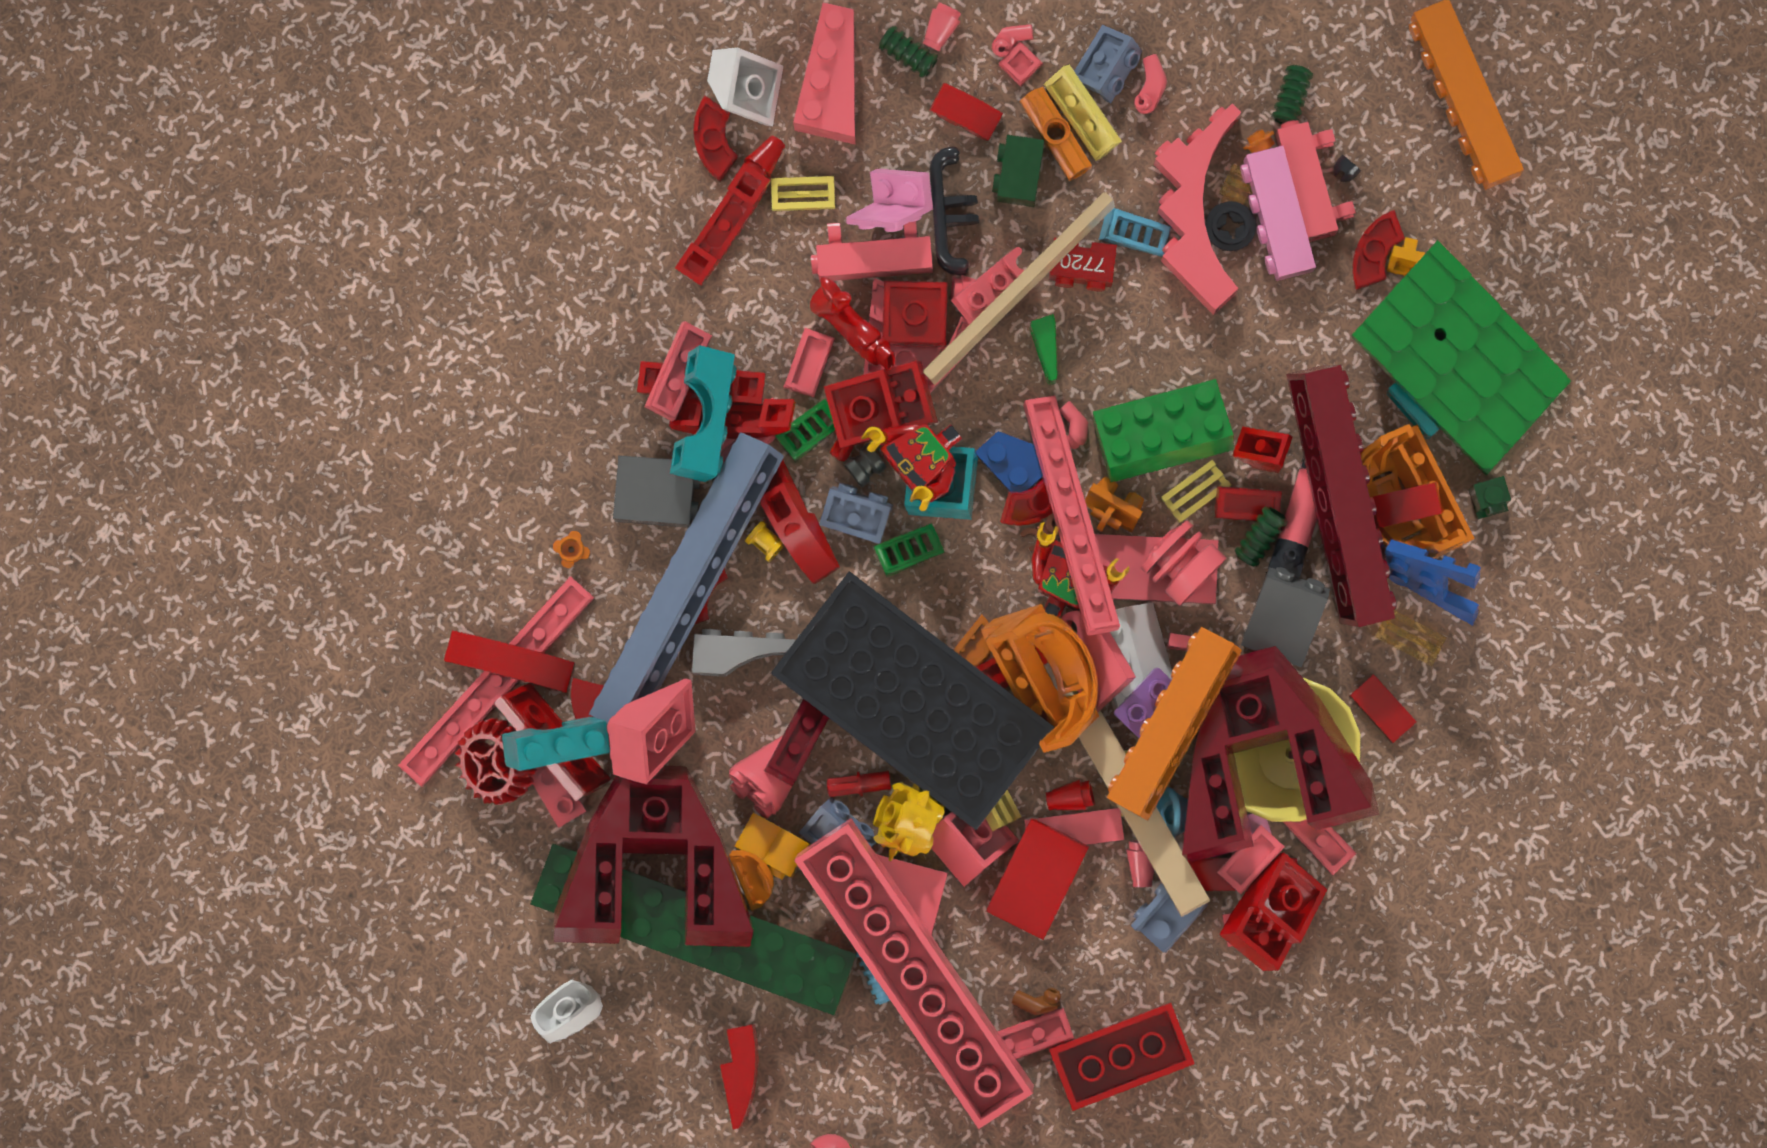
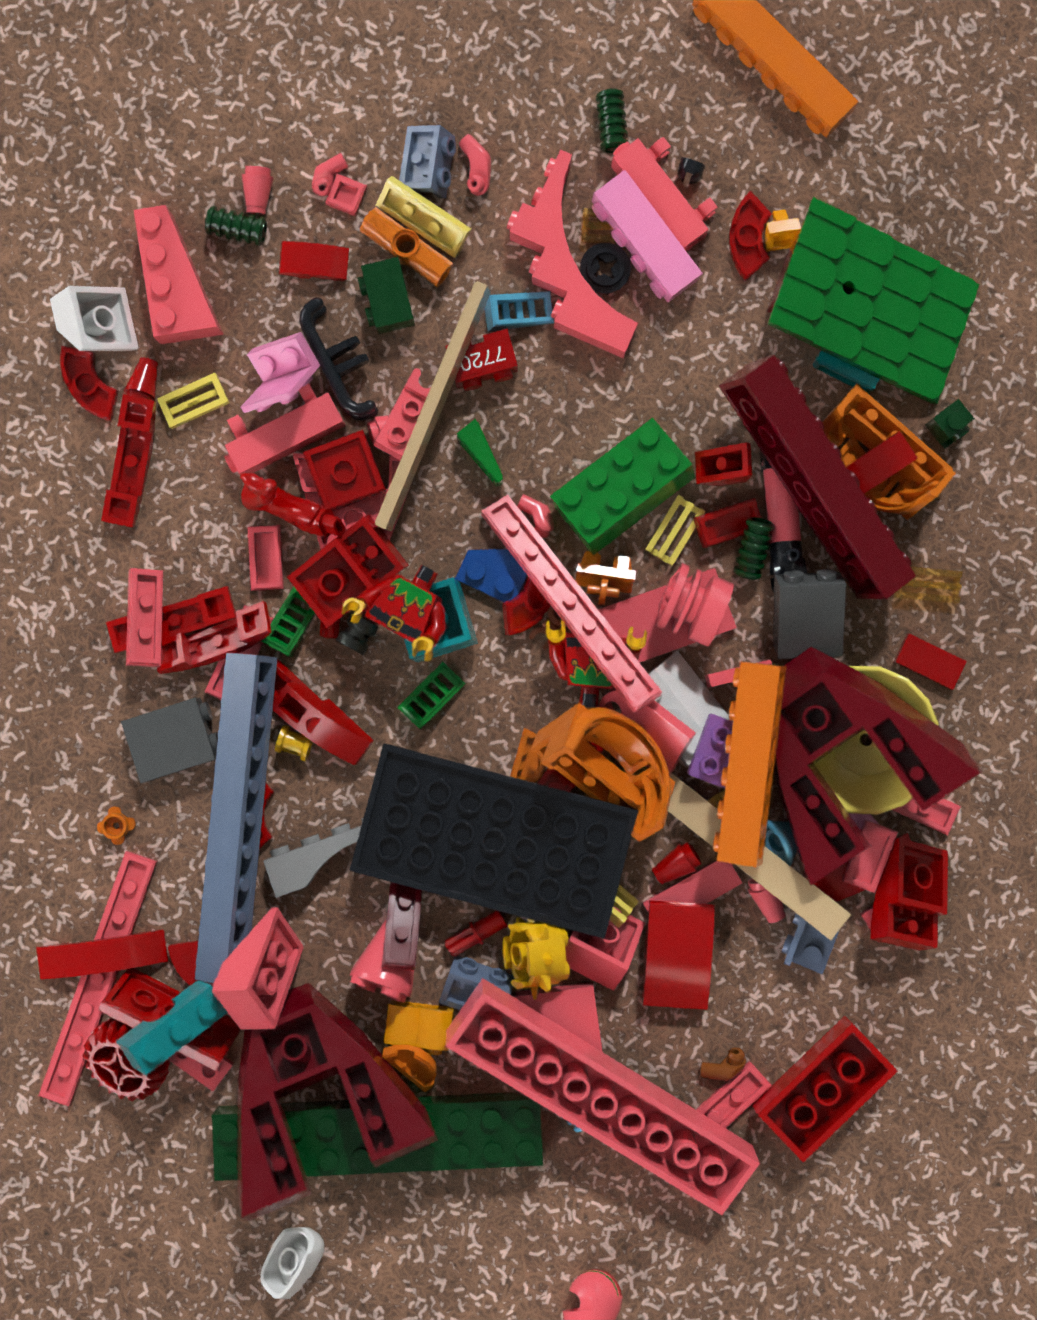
camera: 30 degrees left, 5 degrees up
teal arch [670,345,737,482] -> none
red slope [720,1024,759,1130] -> none
sand blue bracket [819,483,893,544] -> none
orange plate [1243,129,1275,153] -> none
blue wing [1385,539,1481,626] -> none

